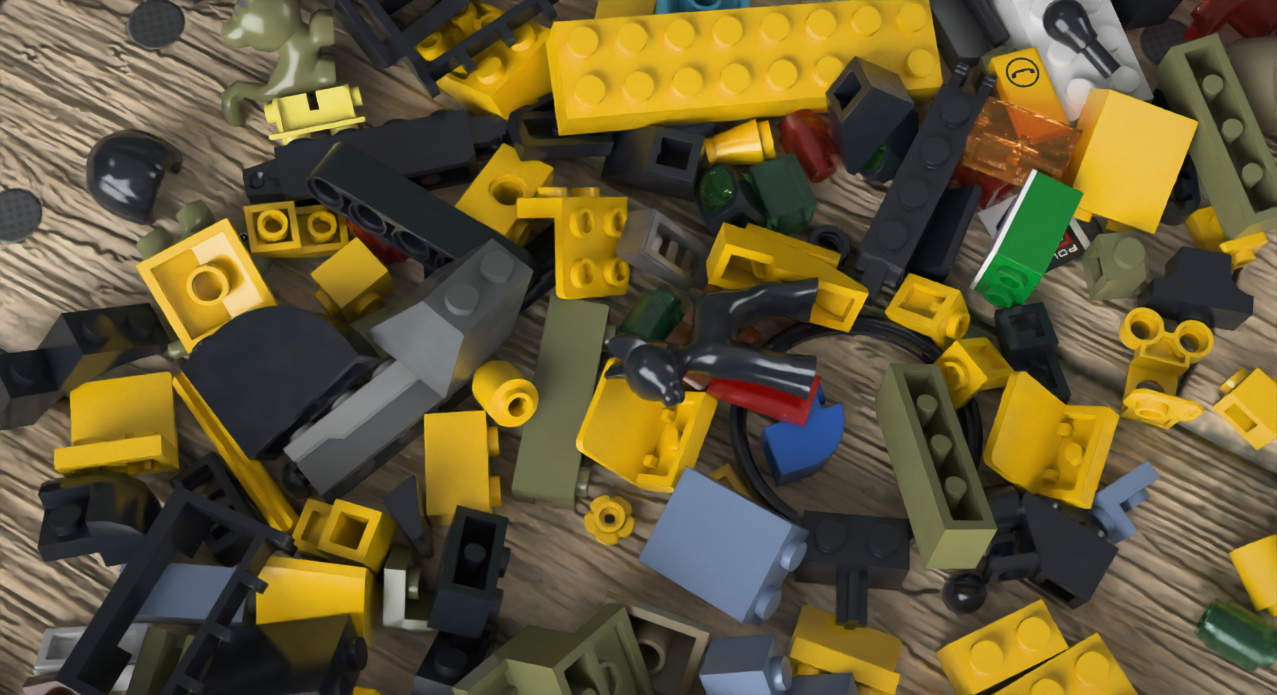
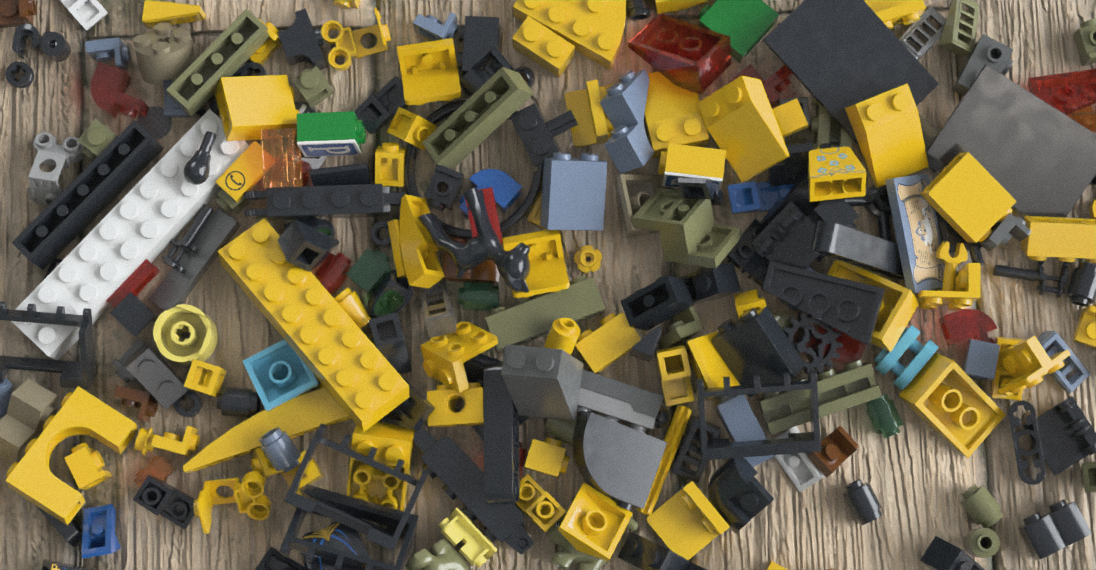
camera: 115 degrees left, 10 degrees up
none -> black brick [424,164,465,212]

